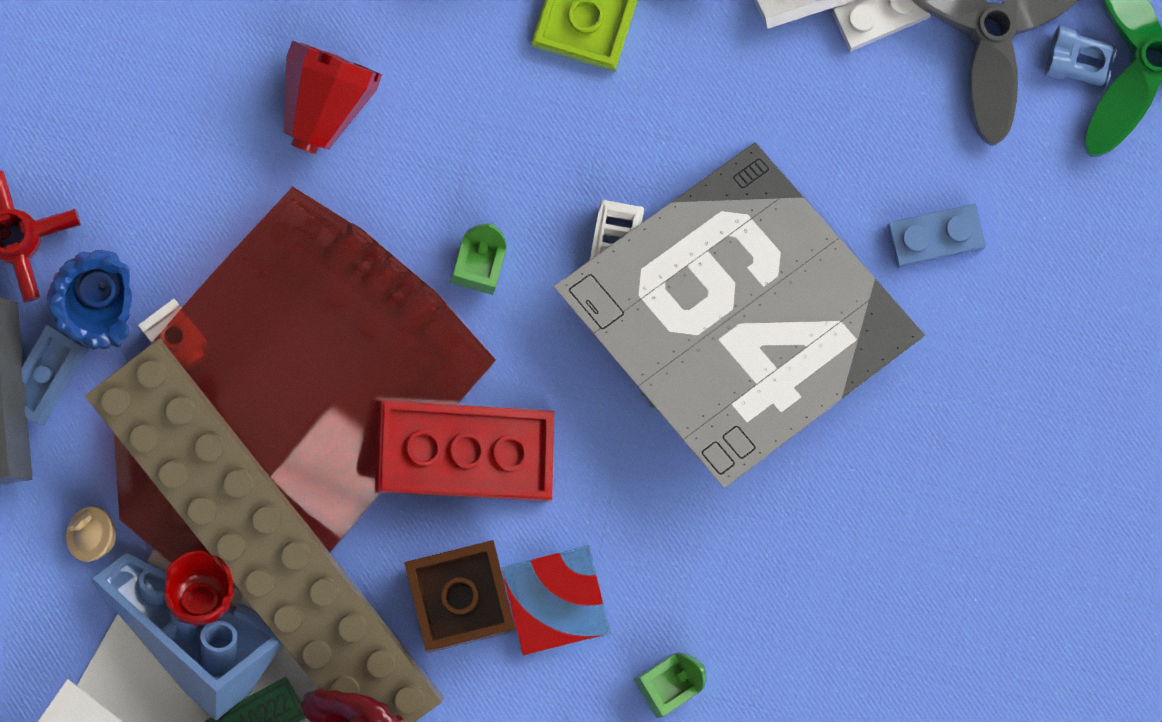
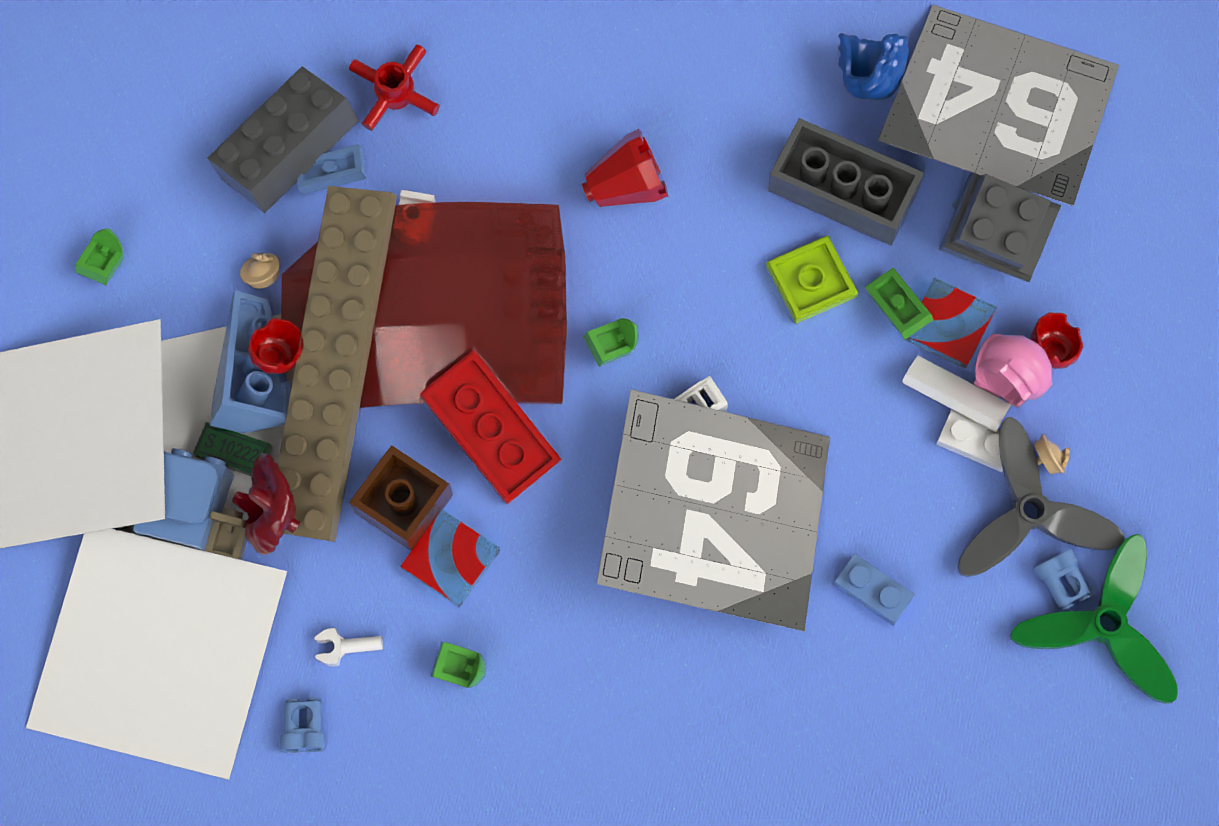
camera: 55 degrees right, 10 degrees down
blue hair [47,250,132,350] -> none

